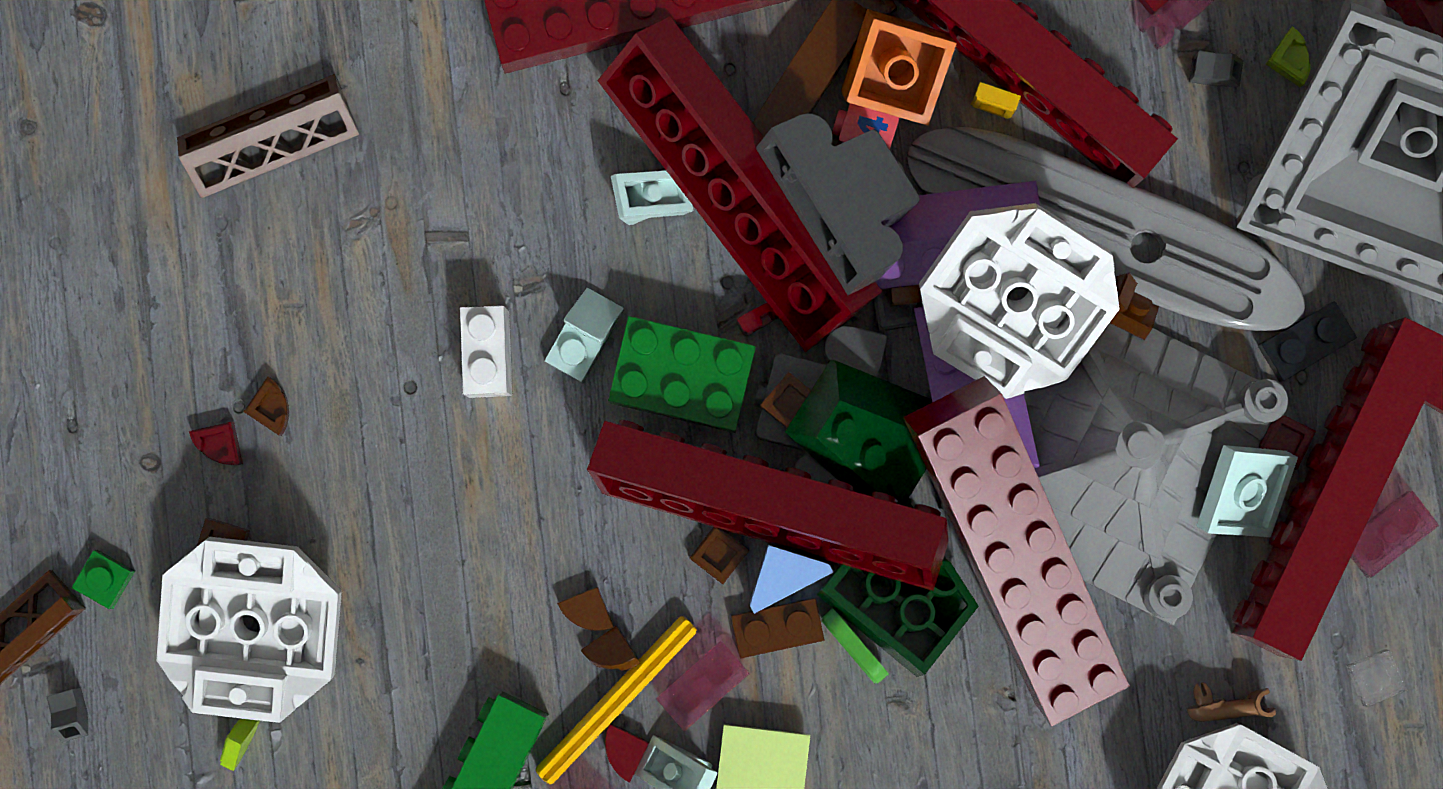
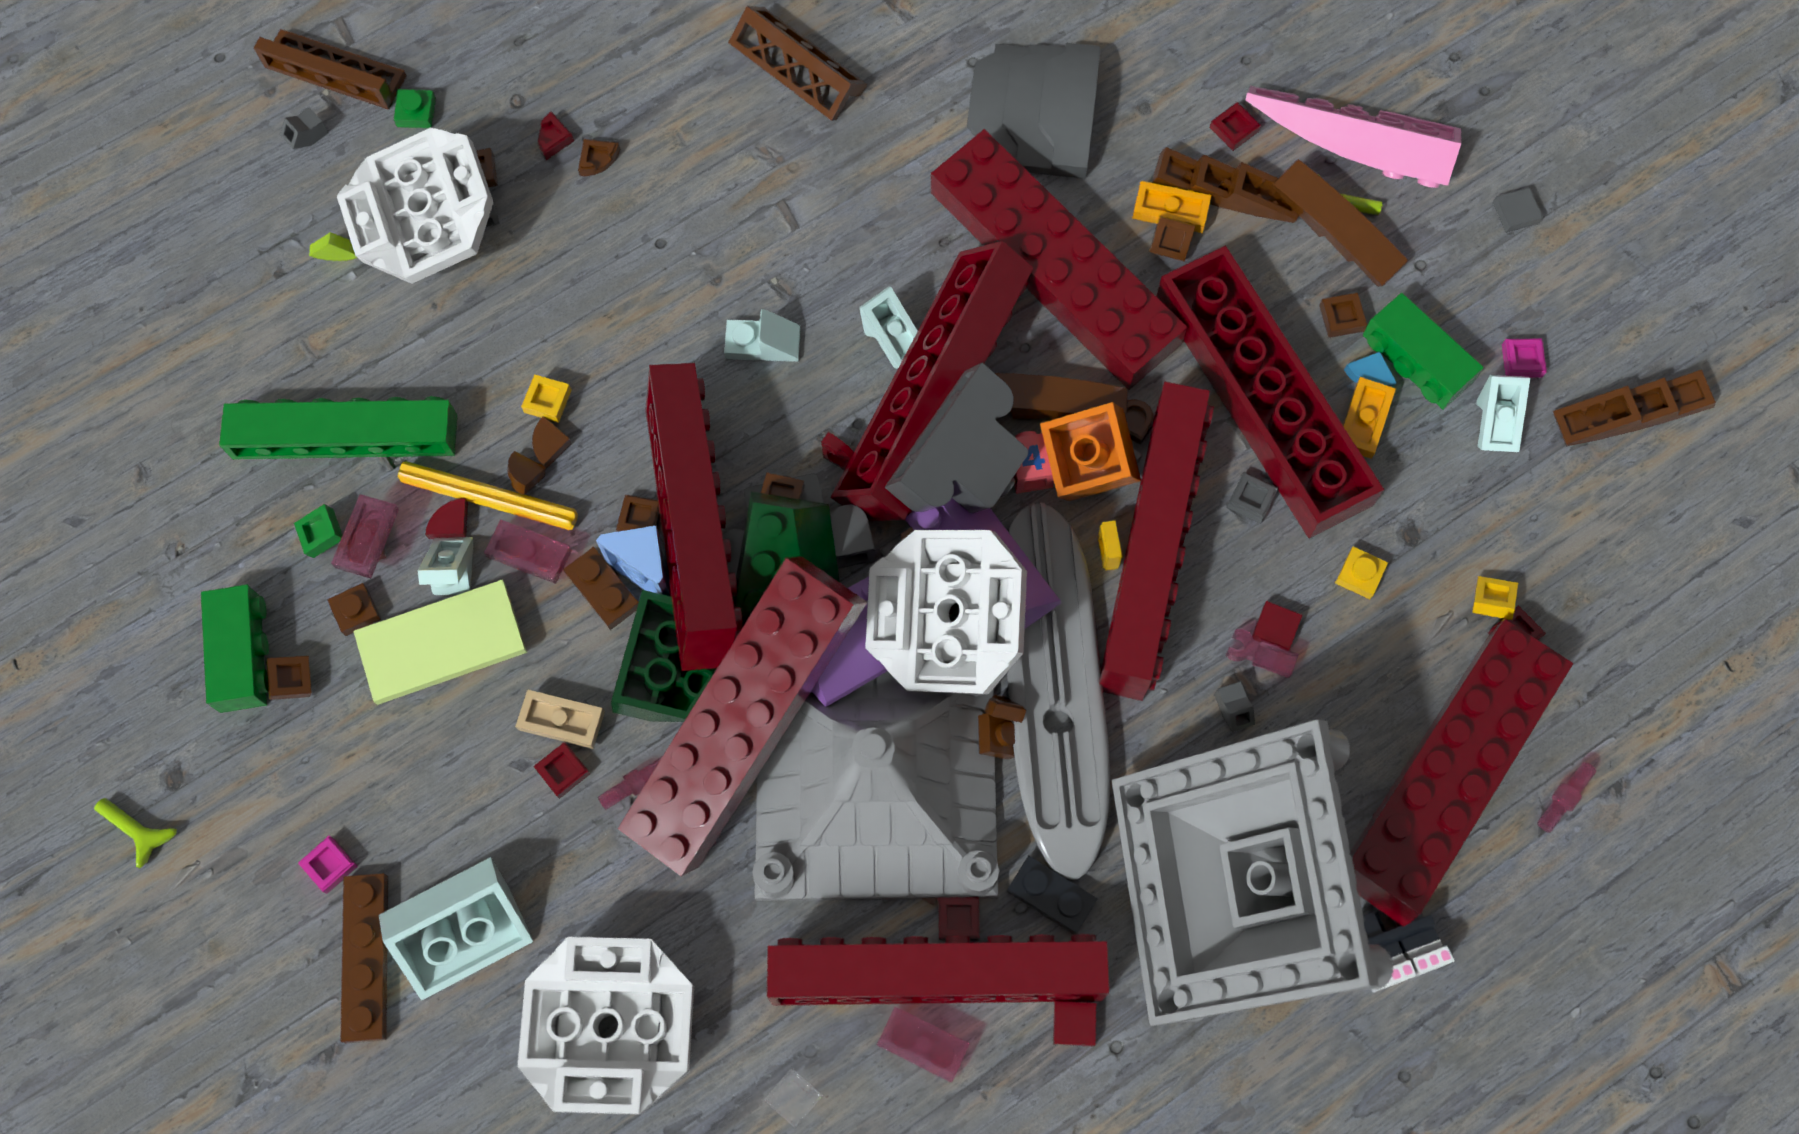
camera: 60 degrees right, 15 degrees down
white brick [460,306,512,398] -> none
green brick [608,316,756,433] -> none
bright green tile [821,608,889,684] -> none
medium nougat piece [1186,682,1276,722] -> none
light aqua plate [1197,445,1298,537] -> none
none -> tan plate [515,689,605,749]
none -> yellow plate [521,374,572,423]
none -> dark red tile [533,742,591,799]
none -> clear pink bar [597,757,662,810]

